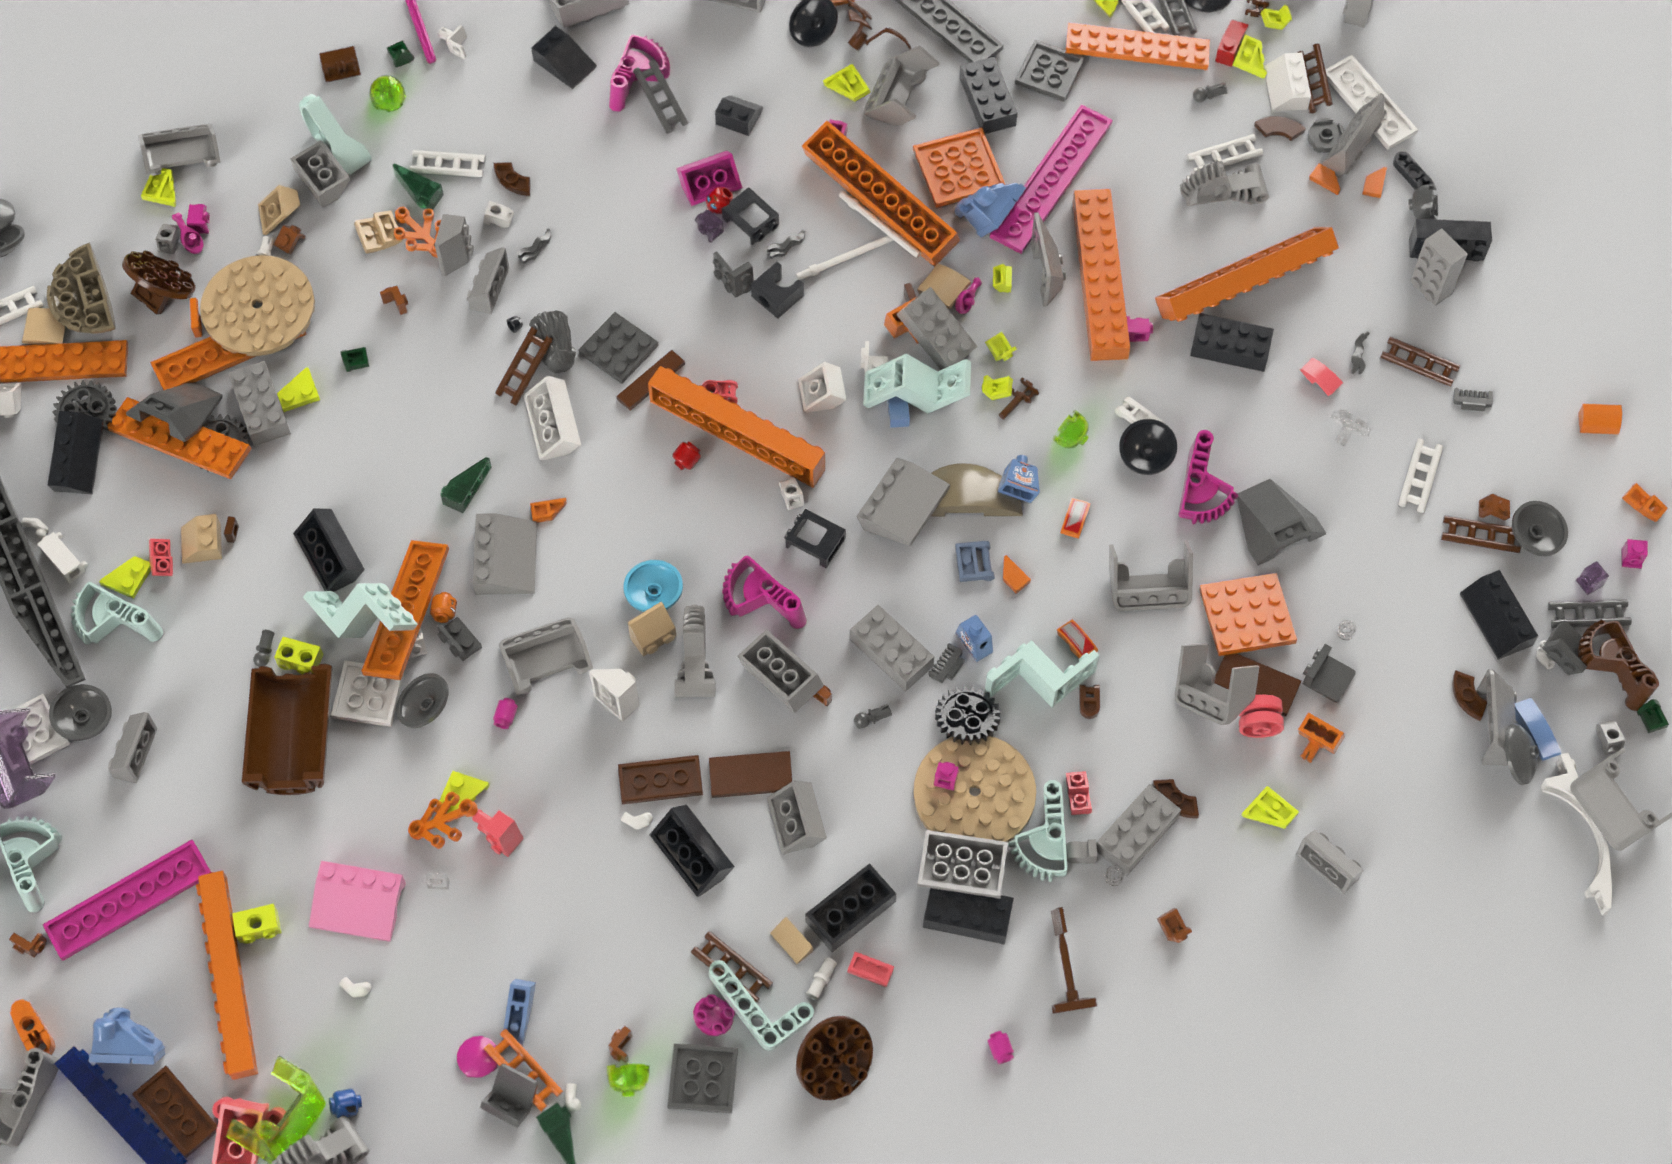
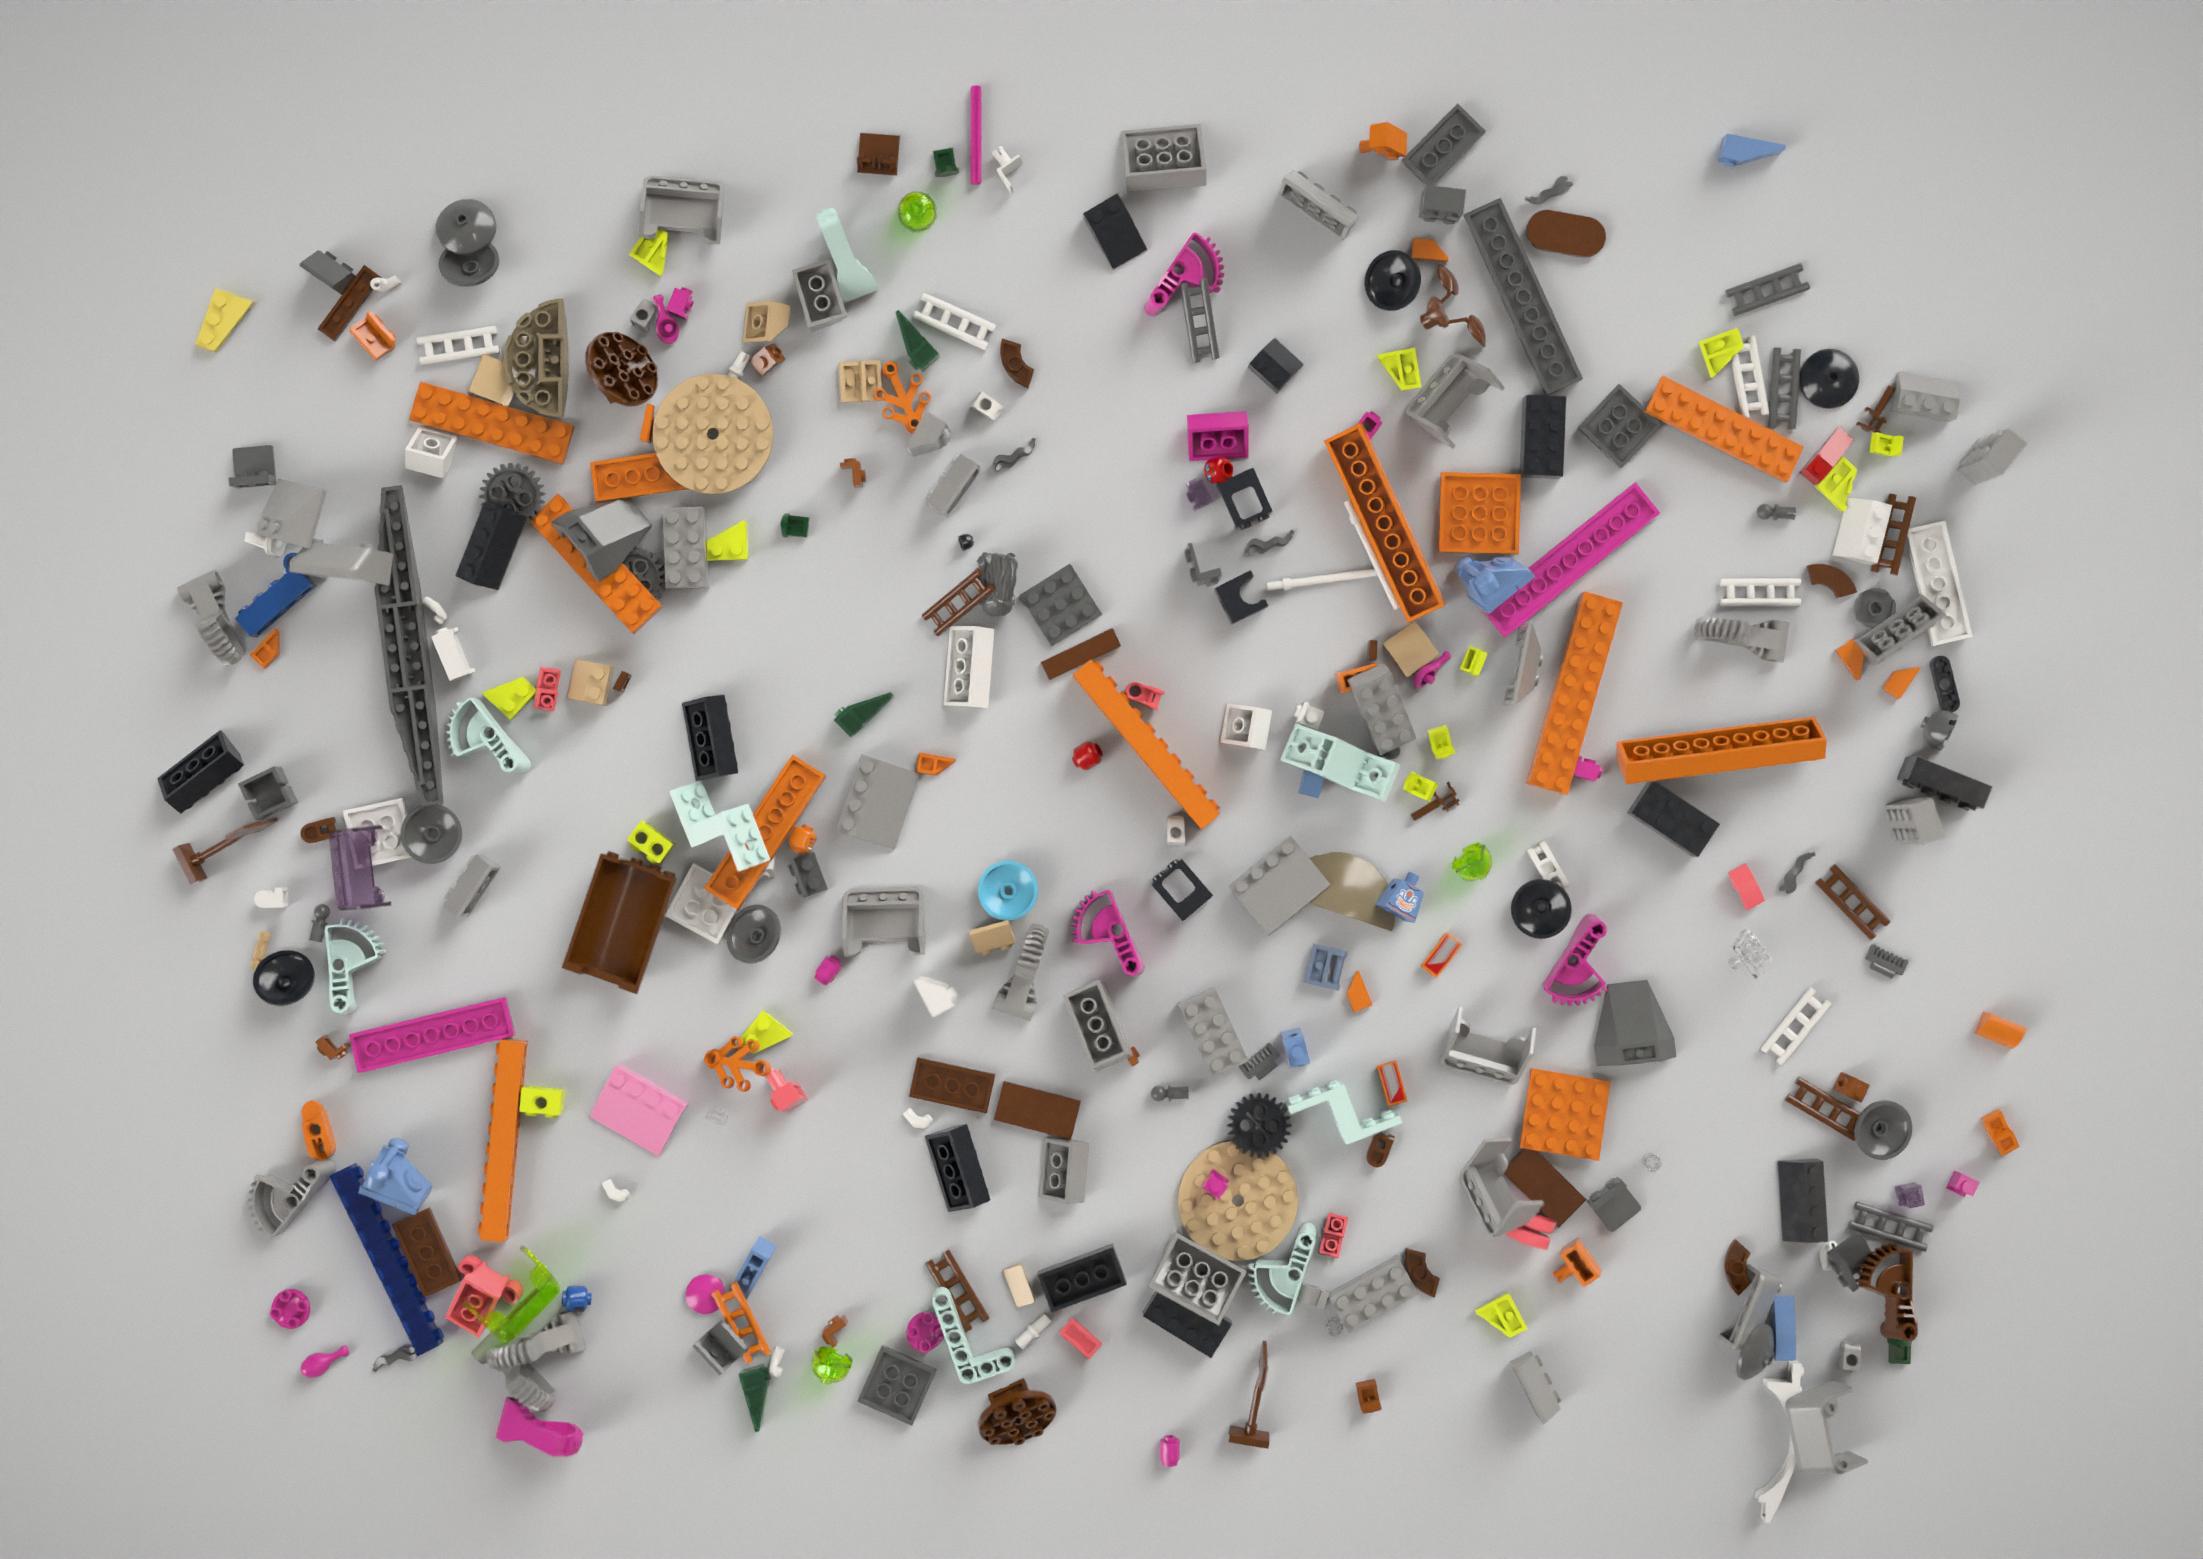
camera: 20 degrees right, 25 degrees up
dark grey pin [253,630,275,667] -> none

